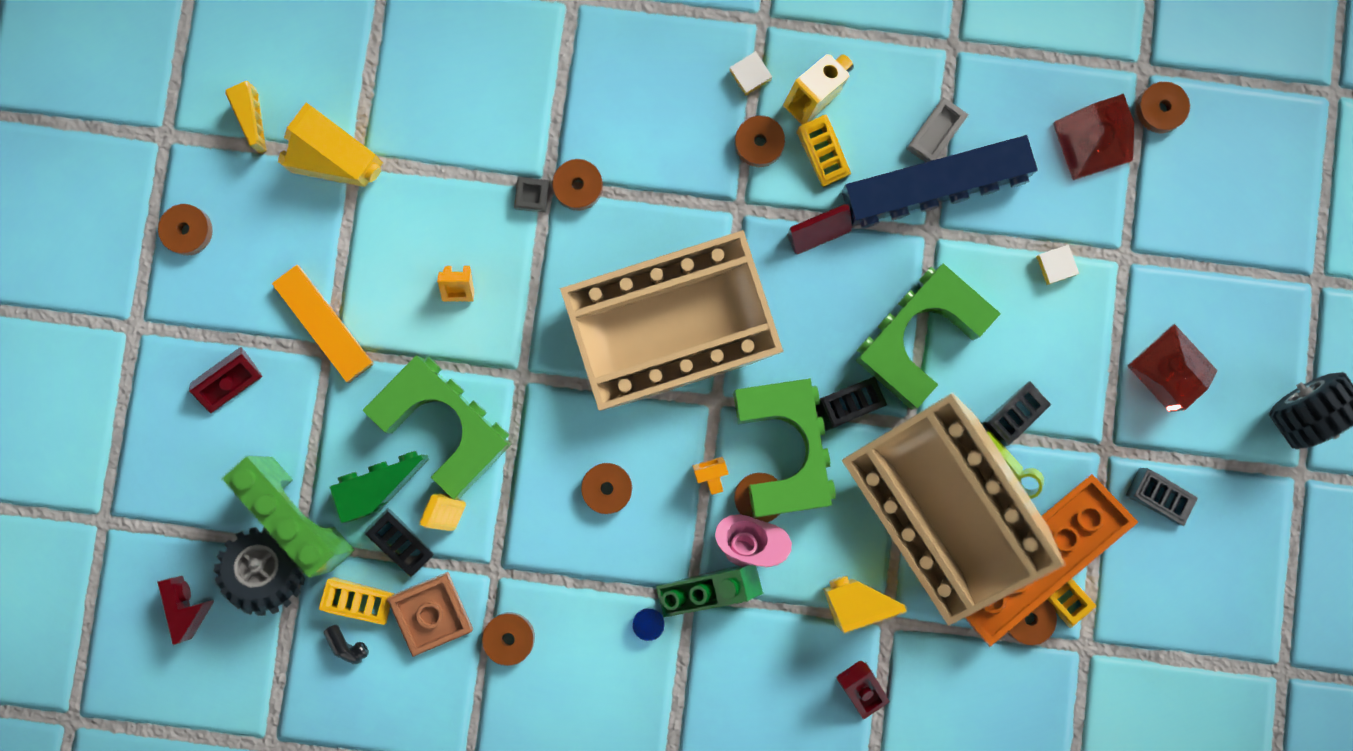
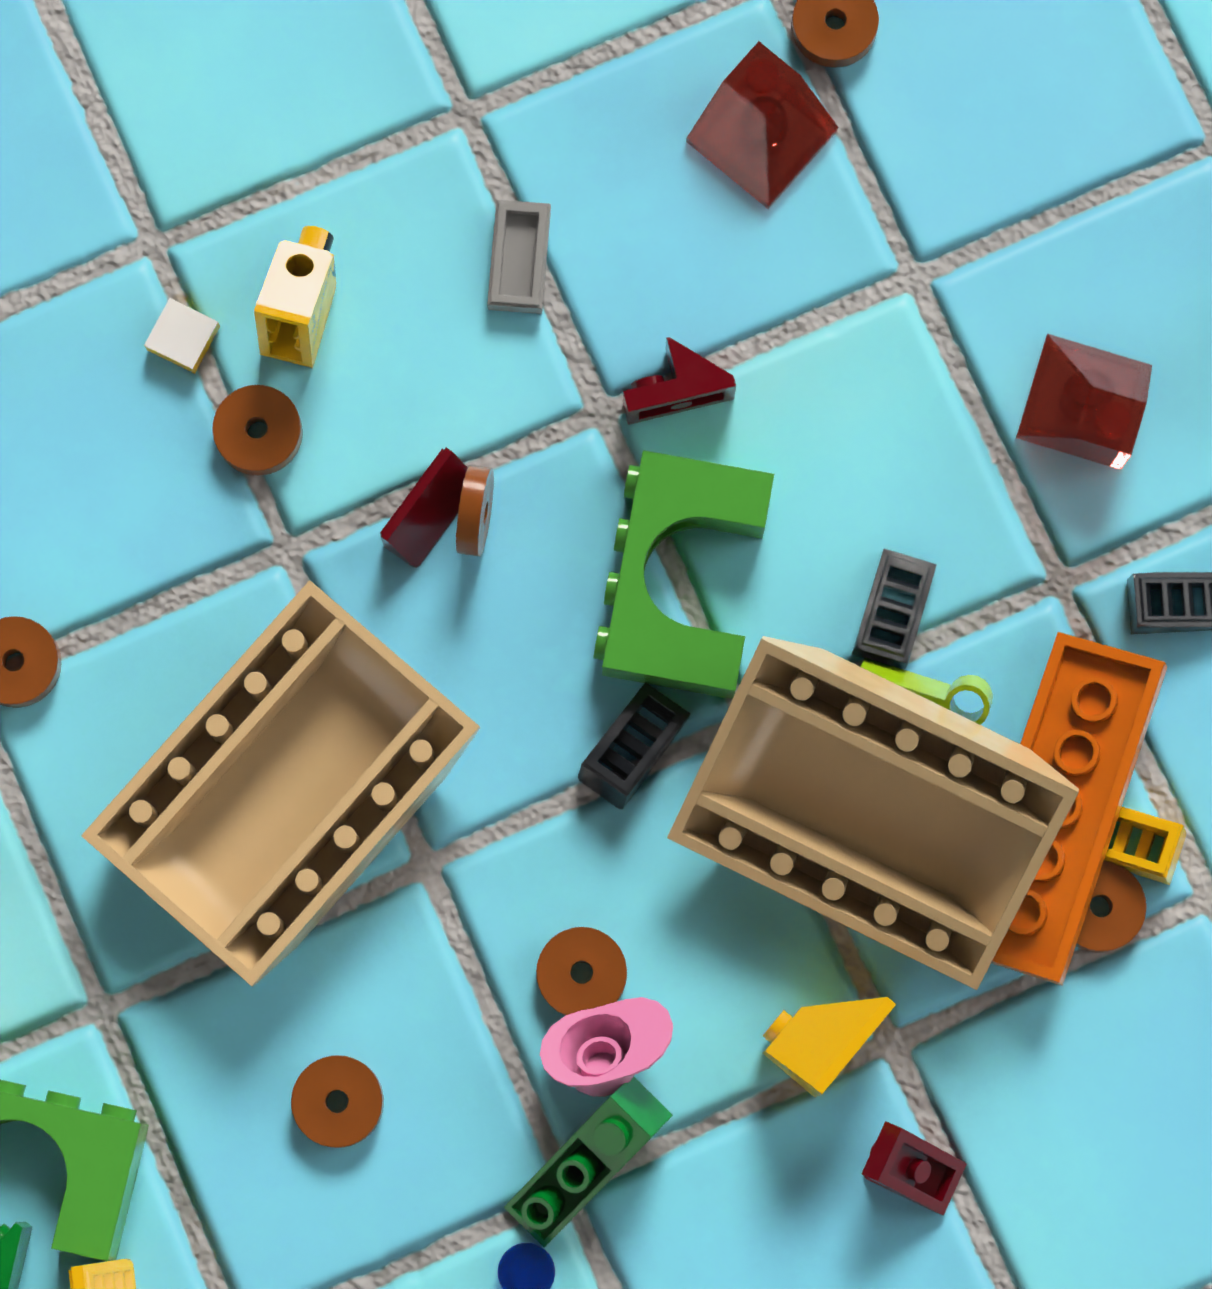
camera: 30 degrees left, 5 degrees down
light orange tile [692,457,729,495] -> none
bright green arch [733,378,836,518] -> none
yellow slope [796,114,851,187] -> none
dark blue brick [841,135,1038,228] -> none
white tile [1036,244,1079,285] -> none
none -> dark orange piece [456,465,494,556]
none -> dark red slope [623,337,736,425]

